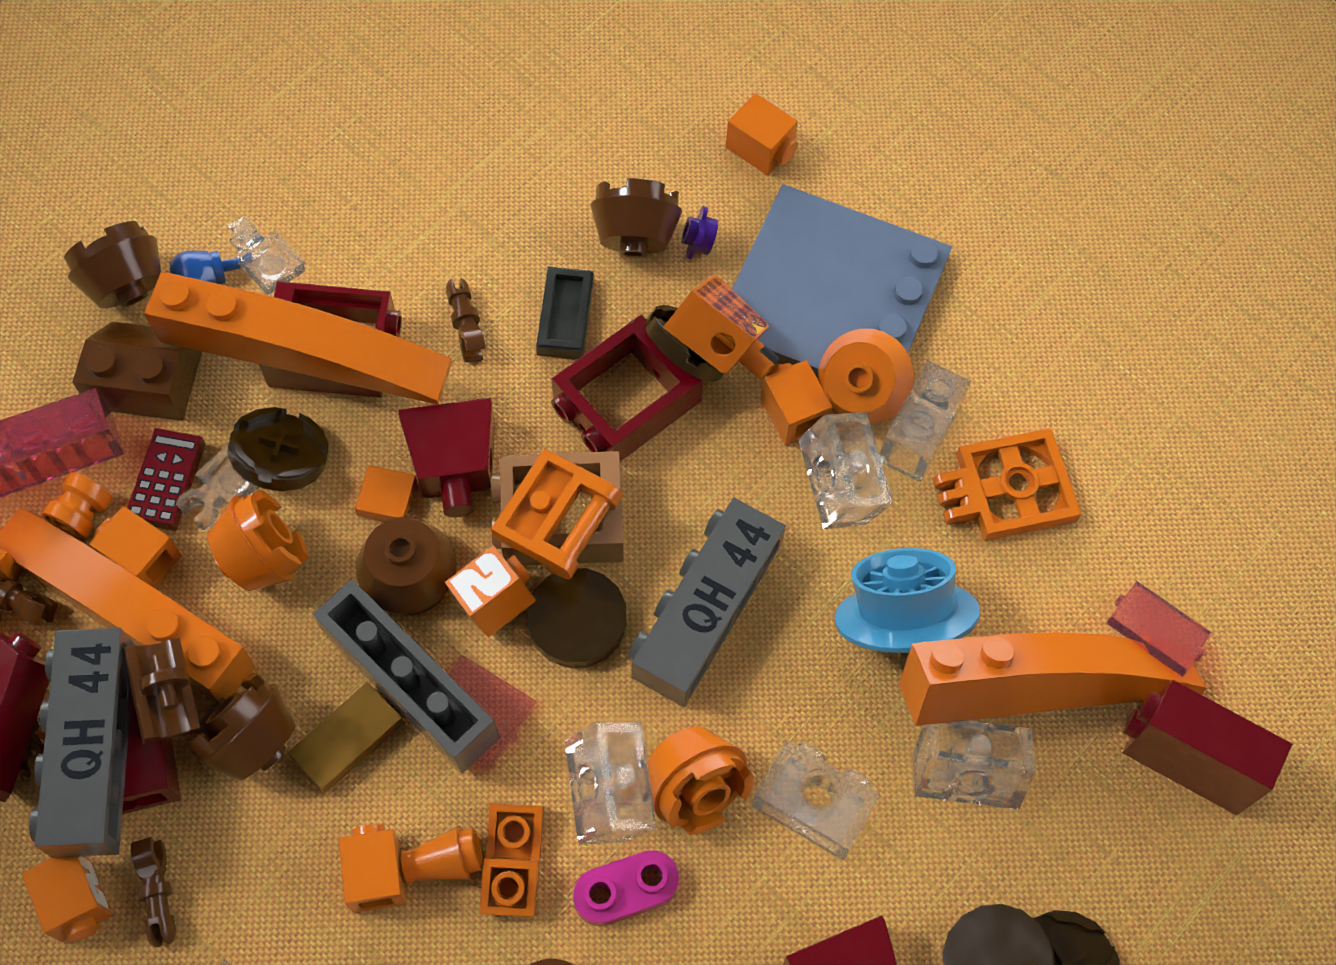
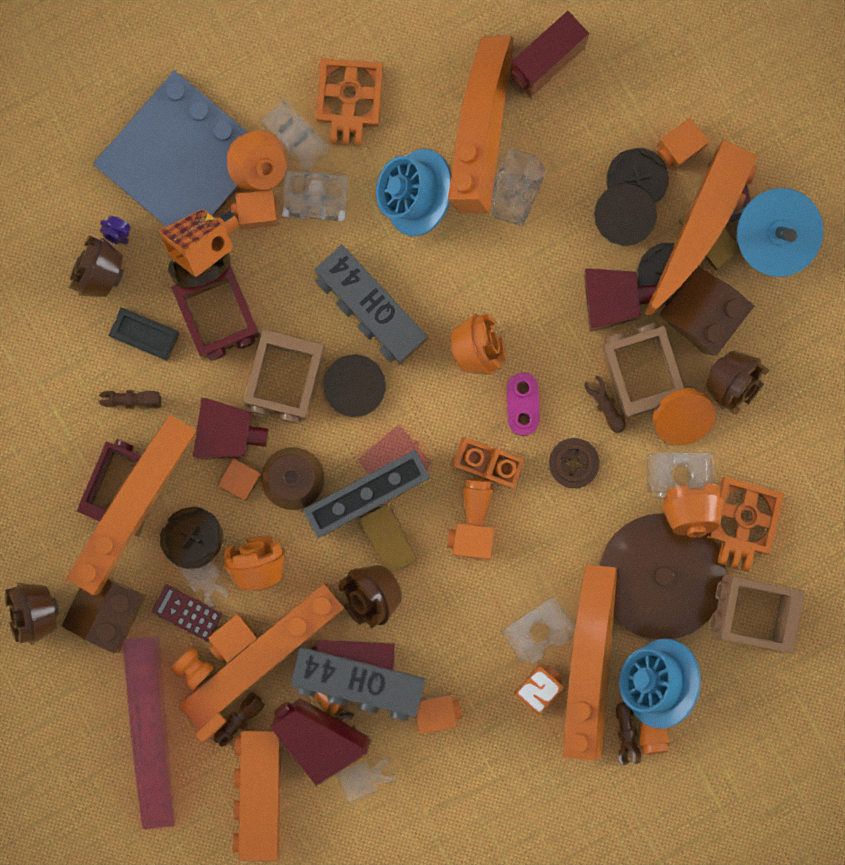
camera: 70 degrees left, 20 degrees up
reddish brown hips [123,637,200,744] -> none
reddish brown piece [130,837,176,947] -> none
blue piece [170,250,253,284] -> none
clear plate [228,216,305,295] -> none
orange brick [445,545,537,638] -> none
orange plate [491,448,623,580] -> none
clear brick [565,722,657,845] -> none
orange brick [726,93,798,176] -> none
clear brick [752,740,880,861] -> none
clear pink piece [1106,581,1211,677] -> none

